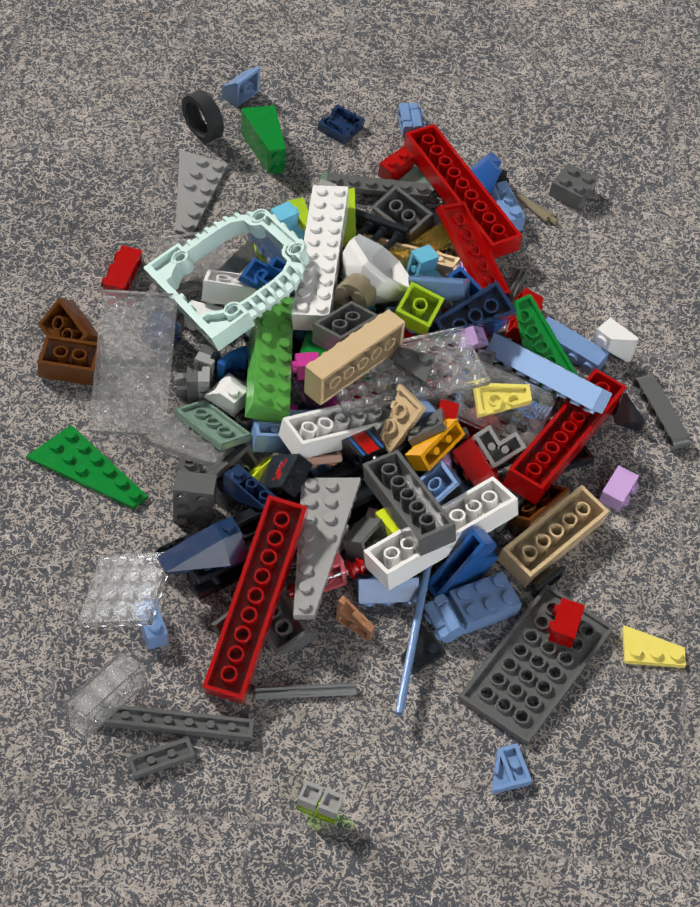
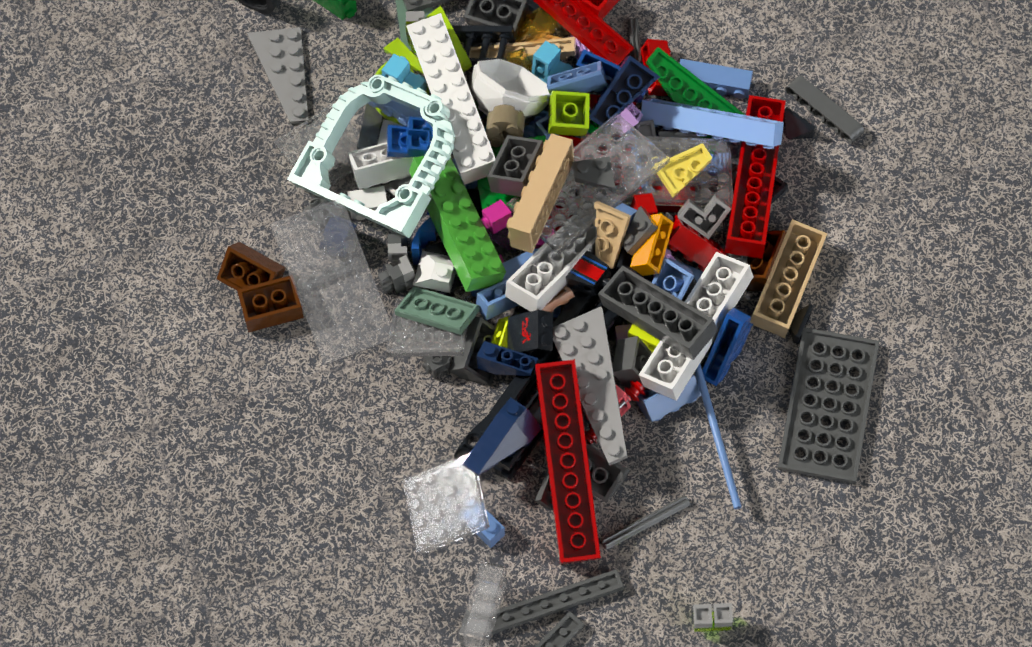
camera: 15 degrees left, 10 degrees up
green wing [26,425,148,510] -> none
red brick [101,245,143,299] -> none
dark grey brick [173,470,217,528] -> none
nougat wing [335,596,375,641] -> none
black wing [401,624,446,675] -> none
medium blue brick [424,594,467,643] -> none
medium blue brick [448,572,522,635] -> none
medium blue wing [491,743,532,794] -> none
red brick [546,598,585,648] -> none
white slope [593,318,639,362] -> none
lavender brick [599,465,639,512] -> none
light yellow wing [622,625,686,668] -> none

